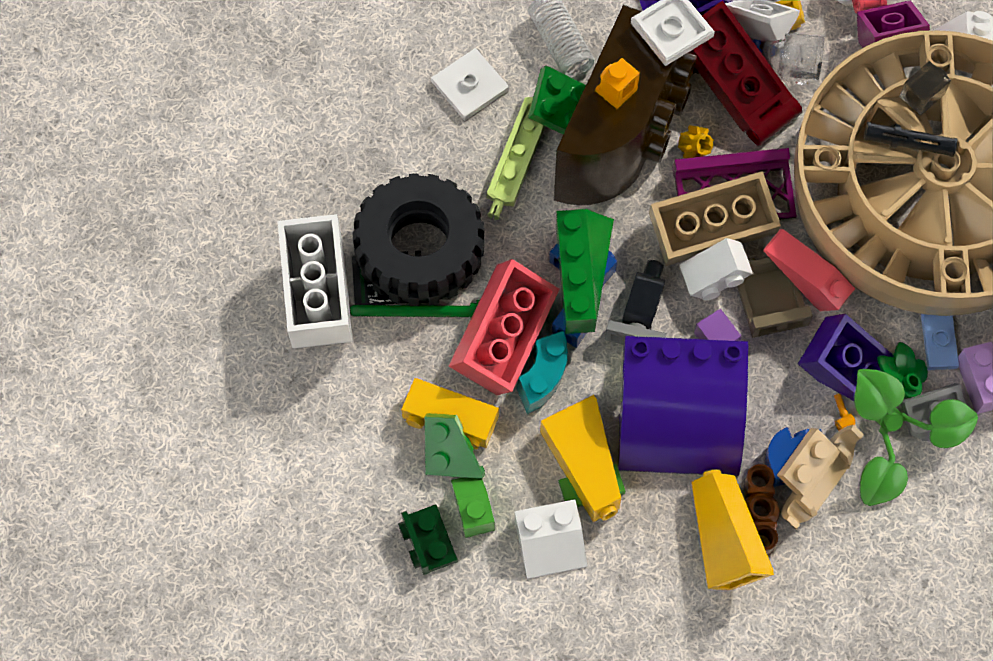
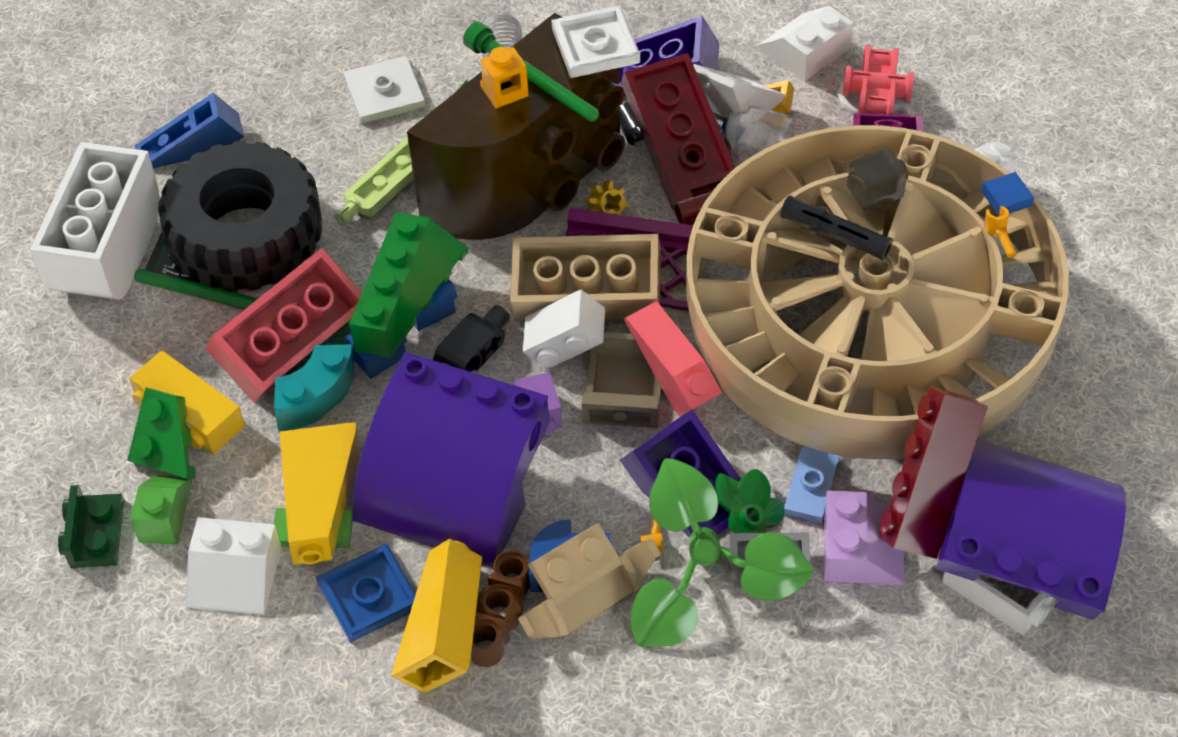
camera: 20 degrees right, 15 degrees down
none -> blue slope [135,92,244,168]
none -> blue tile [316,543,416,643]
none -> green piece [463,21,599,122]

